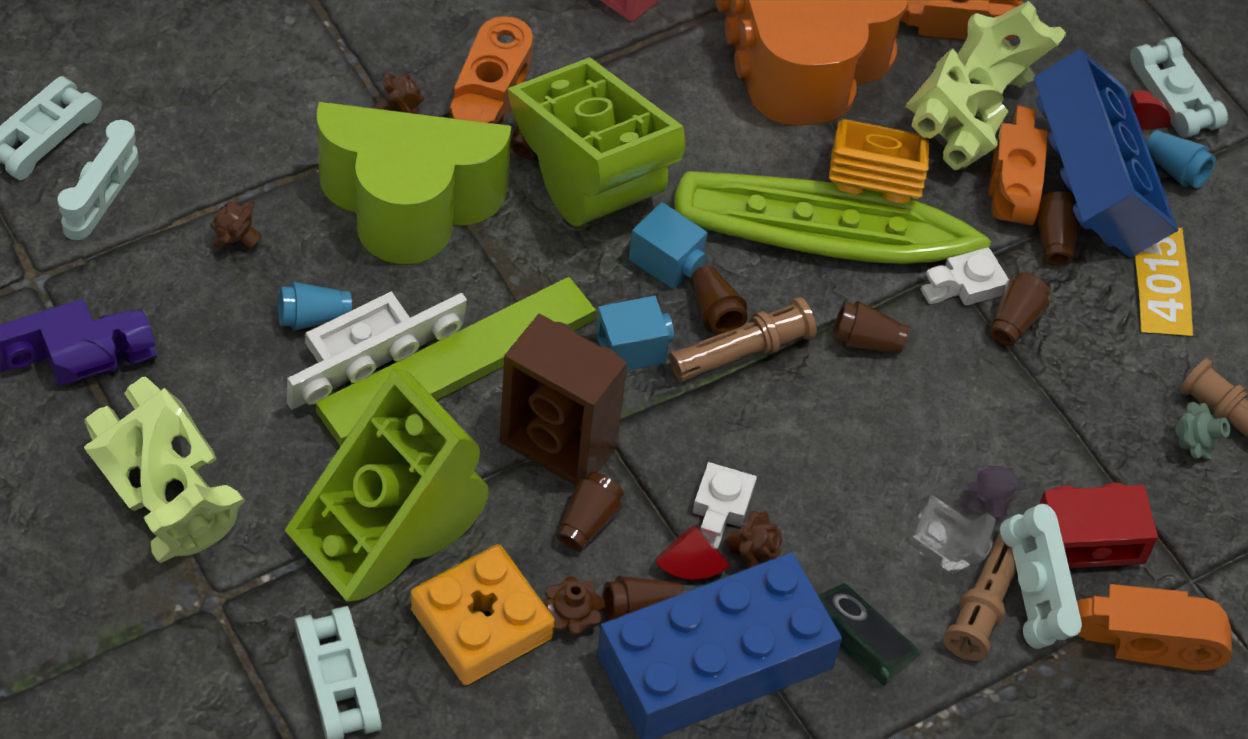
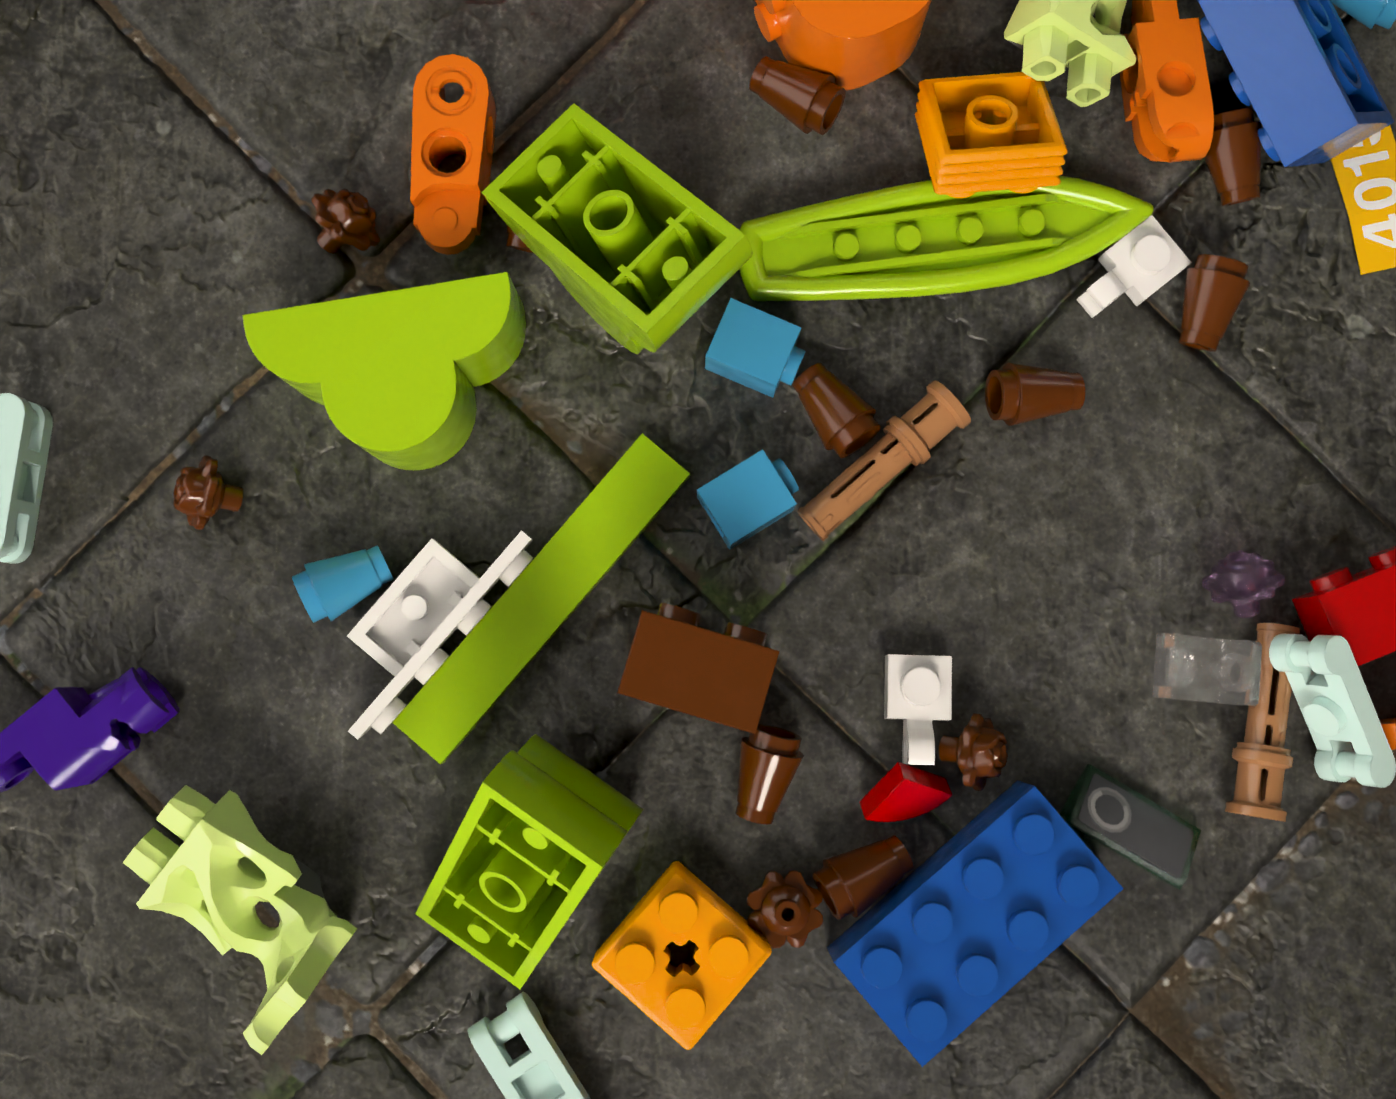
camera: 10 degrees left, 30 degrees up
none -> reddish brown cone [749,56,846,135]

